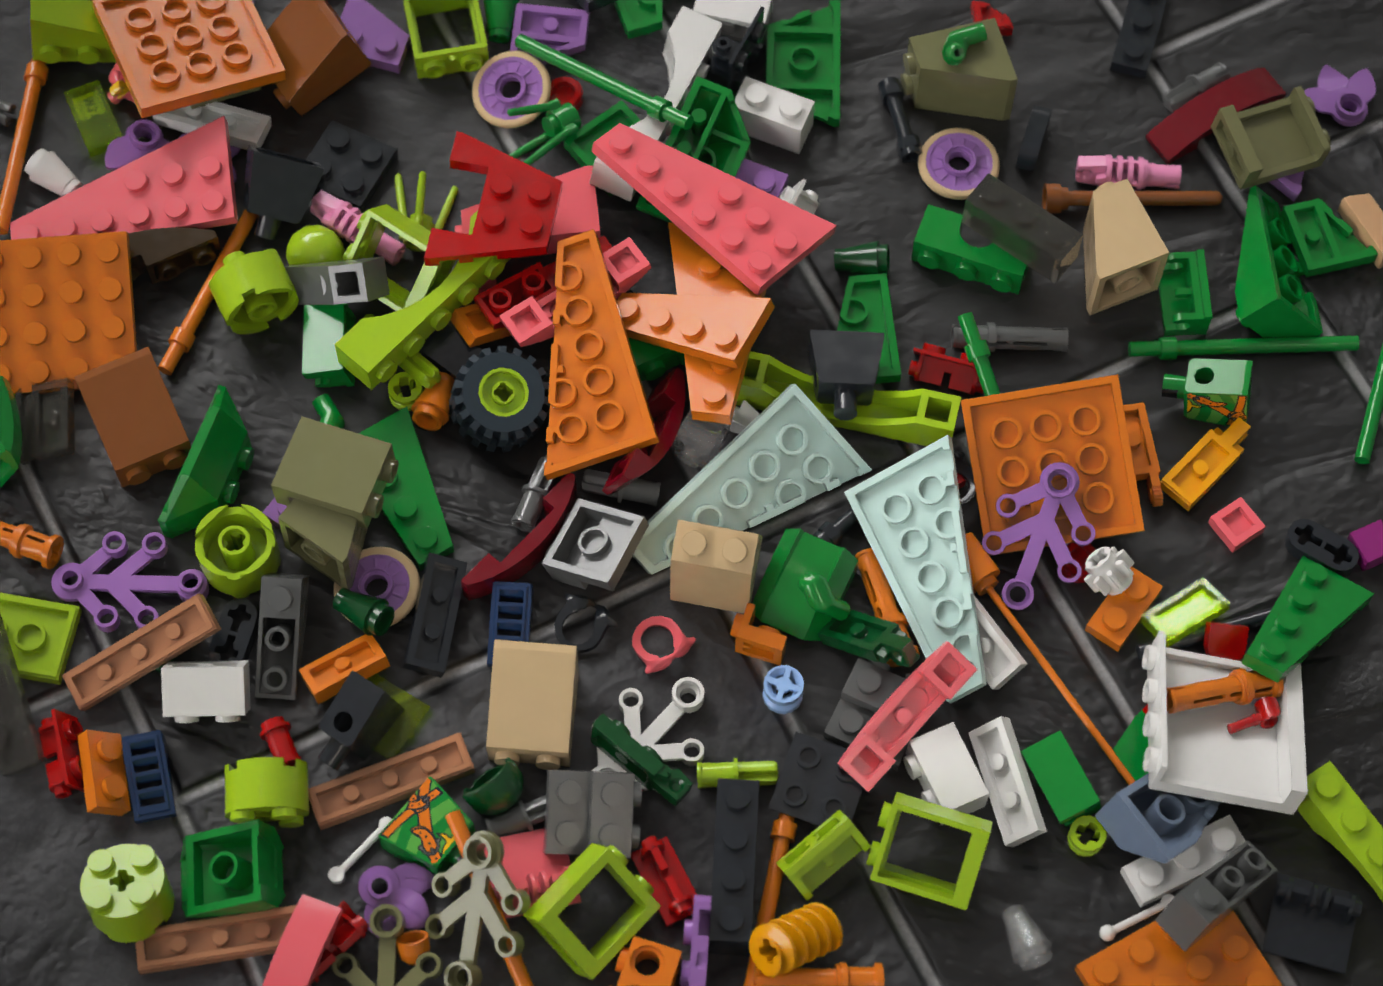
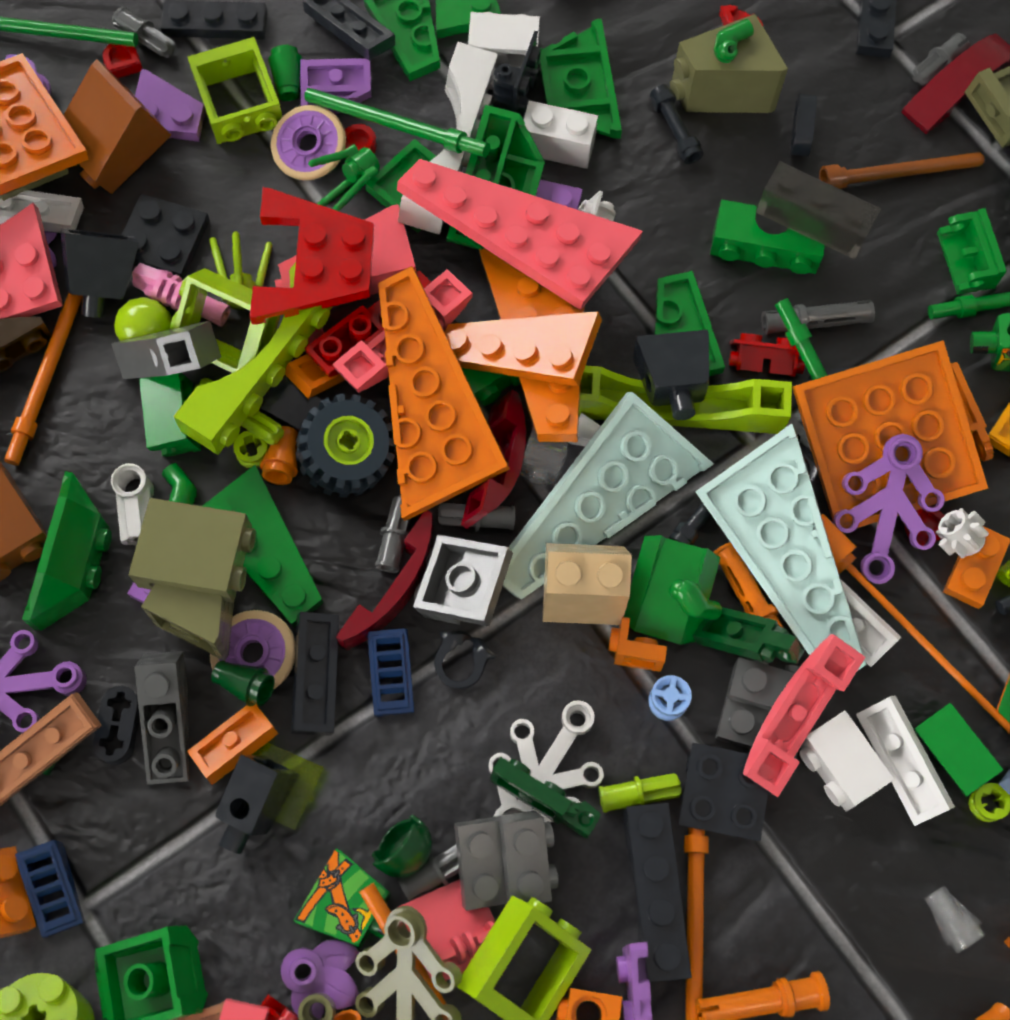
camera: 10 degrees left, 5 degrees up
white brick [161,660,251,723] -> none
lime brick [195,504,281,598] -> none
lime brick [208,249,299,334] -> none
lime brick [224,757,309,828] -> none
red pin [260,716,302,767] -> none
nougat tile [309,732,475,831] -> none
white hinge [328,817,392,885] -> none
tan slope [486,640,579,770] -> none
red hinge [631,836,697,927] -> none
coral piece [632,616,696,674] -> none
light orange piece [749,902,843,978] -> none
lime hinge [776,809,871,901] -> none
dark green cone [834,240,890,275] -> none
lime window [866,792,993,910] -> none
medium lavender wheel [918,128,1000,200] -> none
bright pink hinge [1075,154,1181,191] -> none
tan slope [1083,179,1169,315] -> none
none -> white piece [111,463,154,546]

